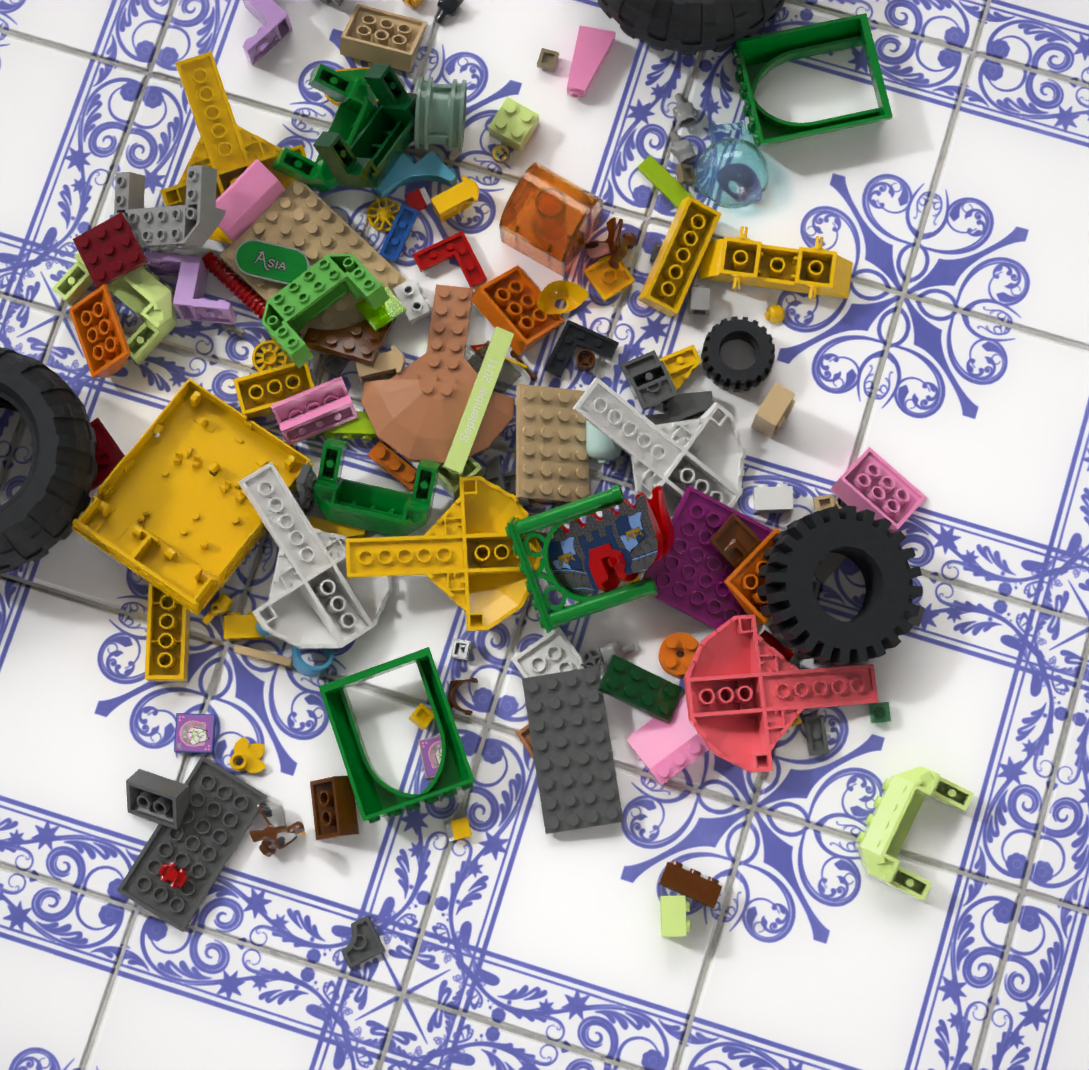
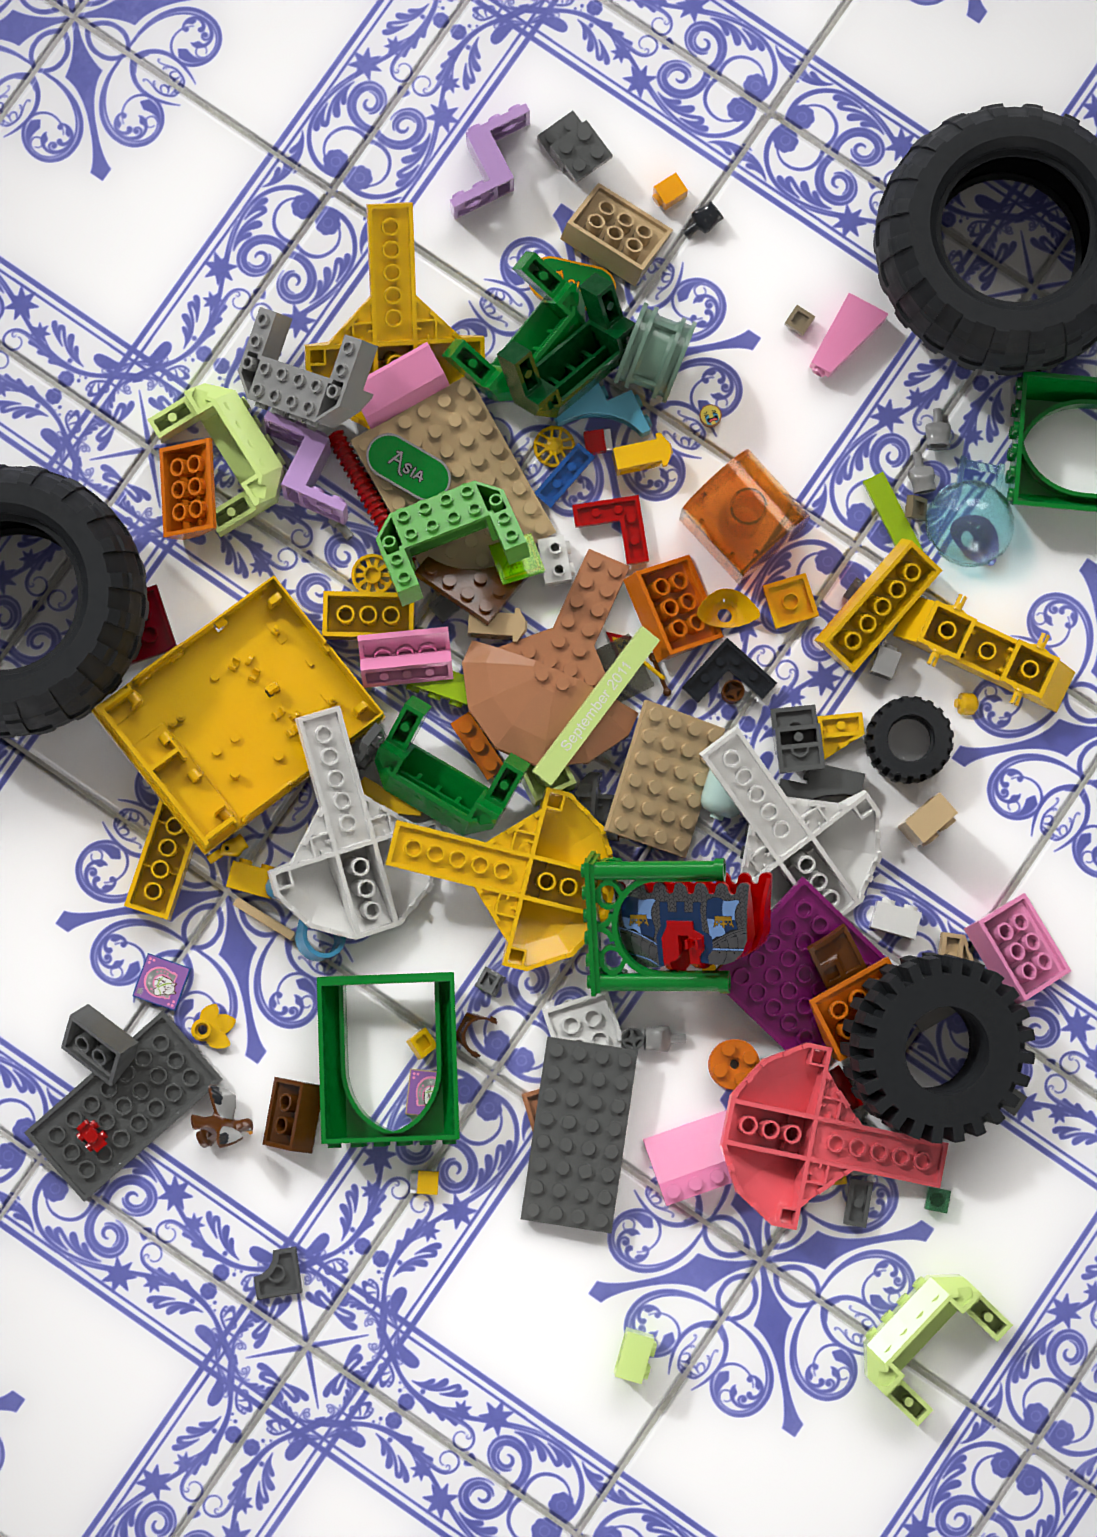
camera: 10 degrees right, 5 degrees up
dark red plate [73,212,148,289] -> none
yellowish green brick [488,97,540,153] -> none
reddish brown animal [585,217,637,271] -> none
dark green plate [598,654,682,723] -> none
reddish brown slope [657,860,722,908] -> none

